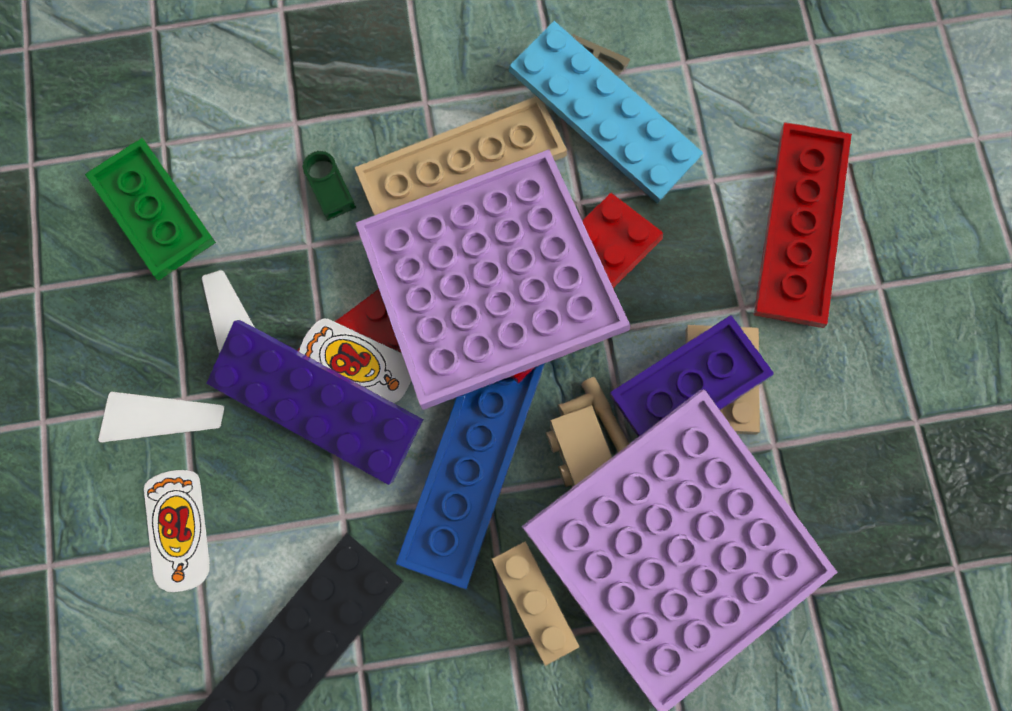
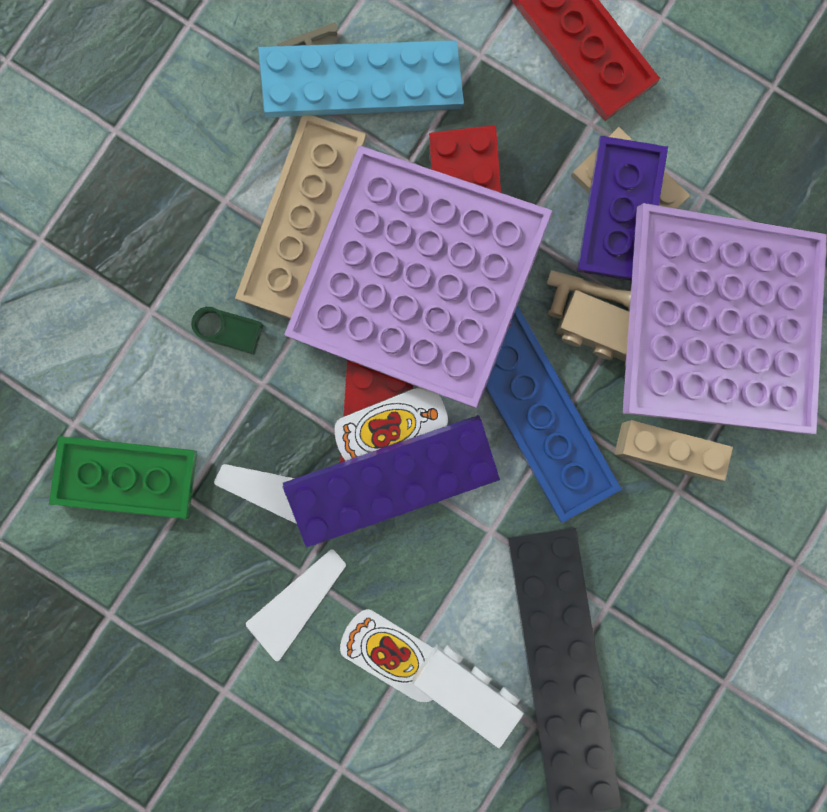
camera: 55 degrees left, 10 degrees up
none -> white brick [413,644,524,749]

